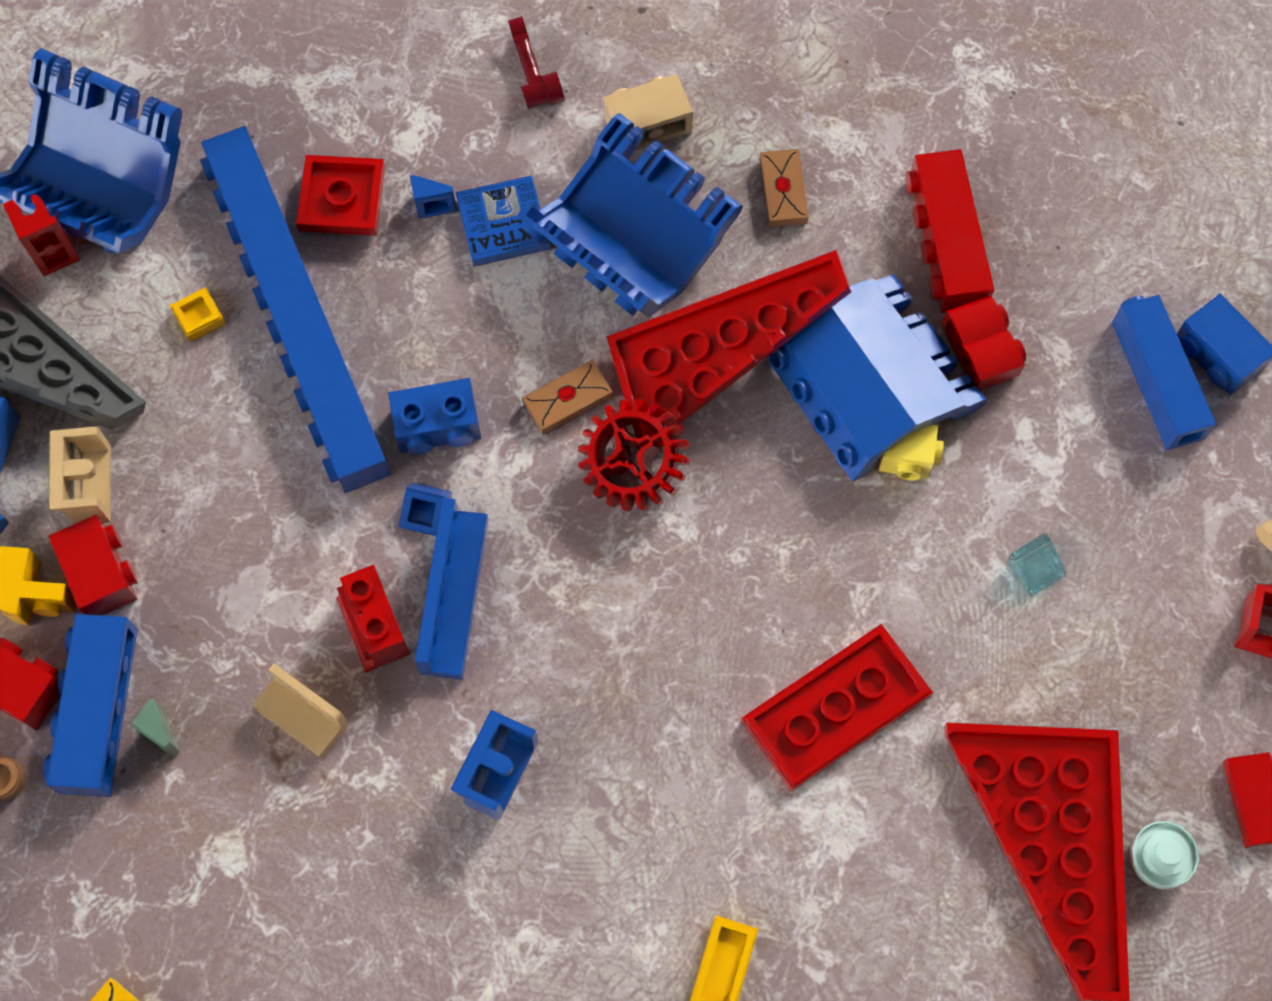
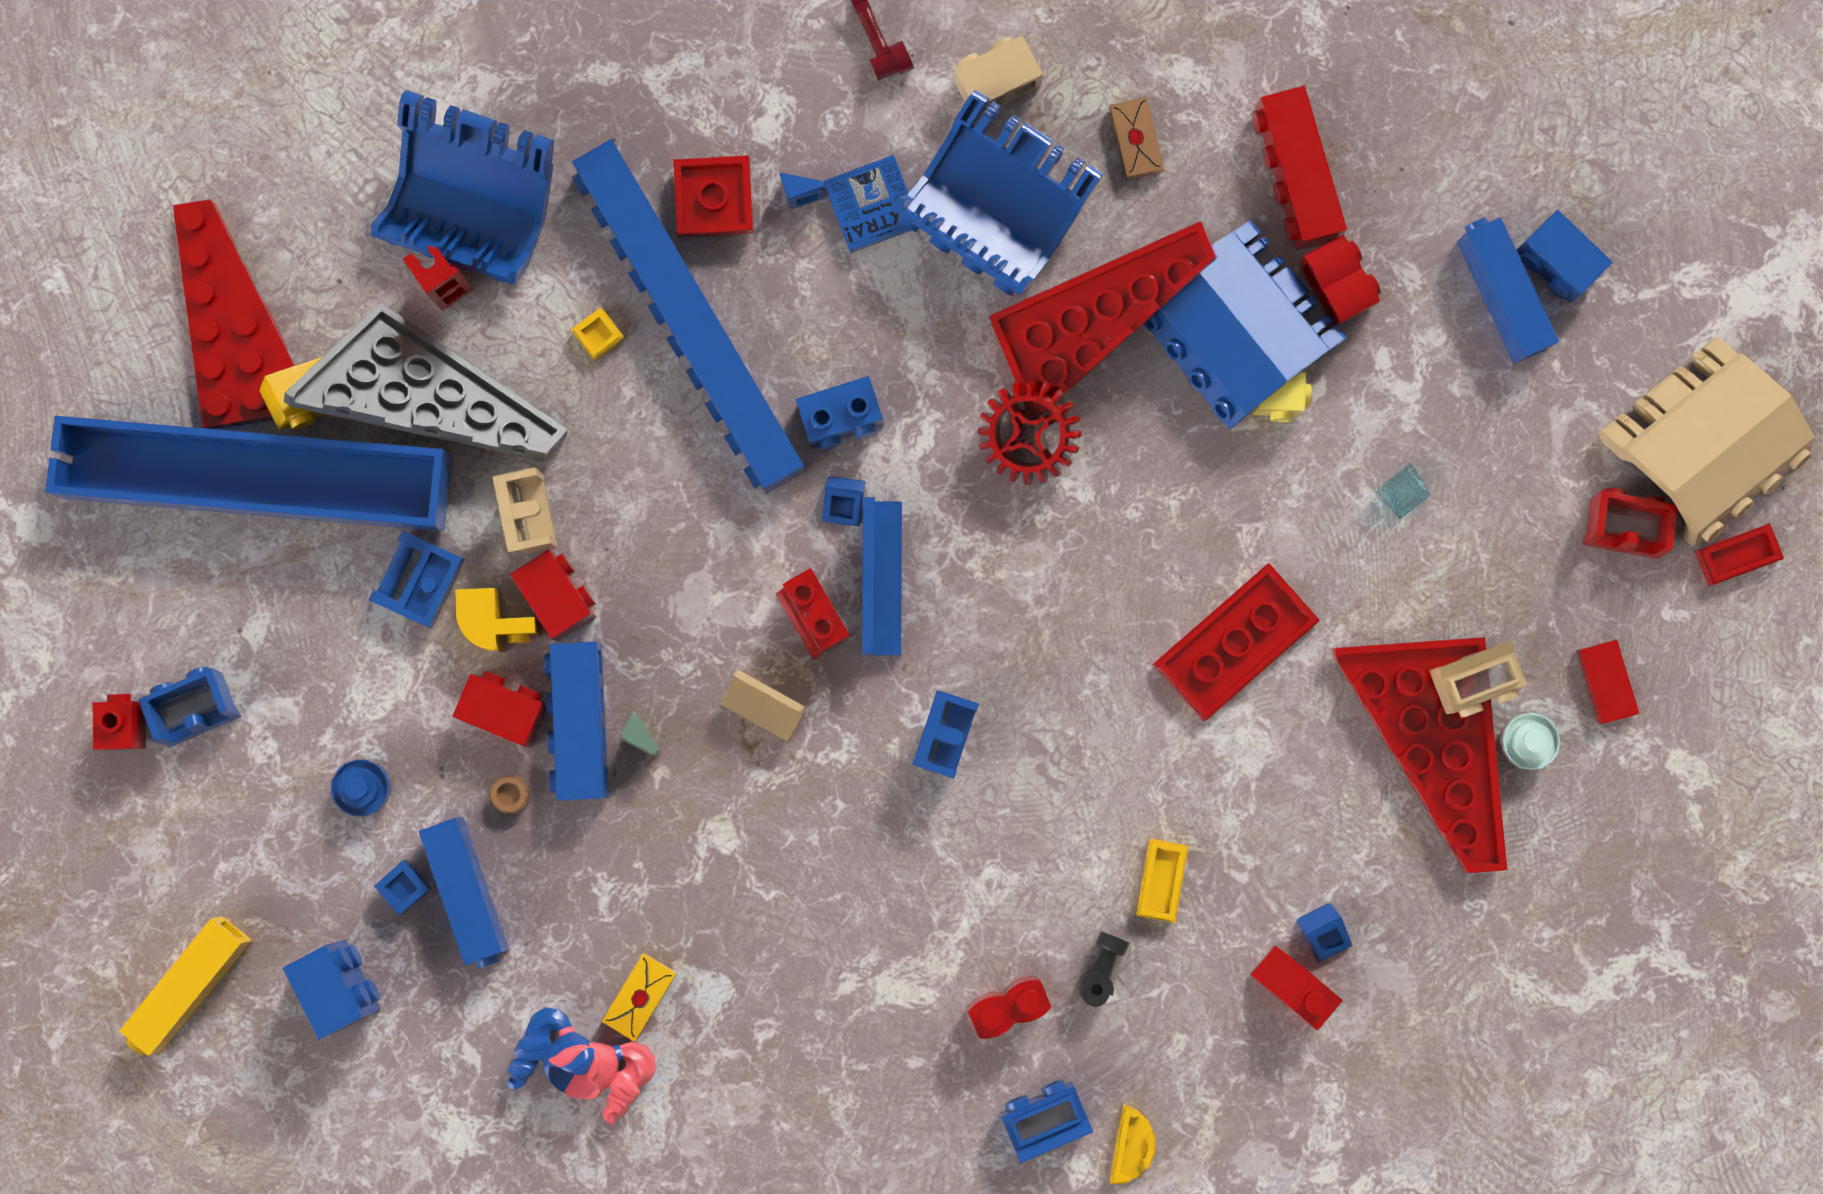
camera: 10 degrees left, 15 degrees up
medium nougat tile [522,359,613,435] -> none
none -> tan window [1429,640,1527,718]

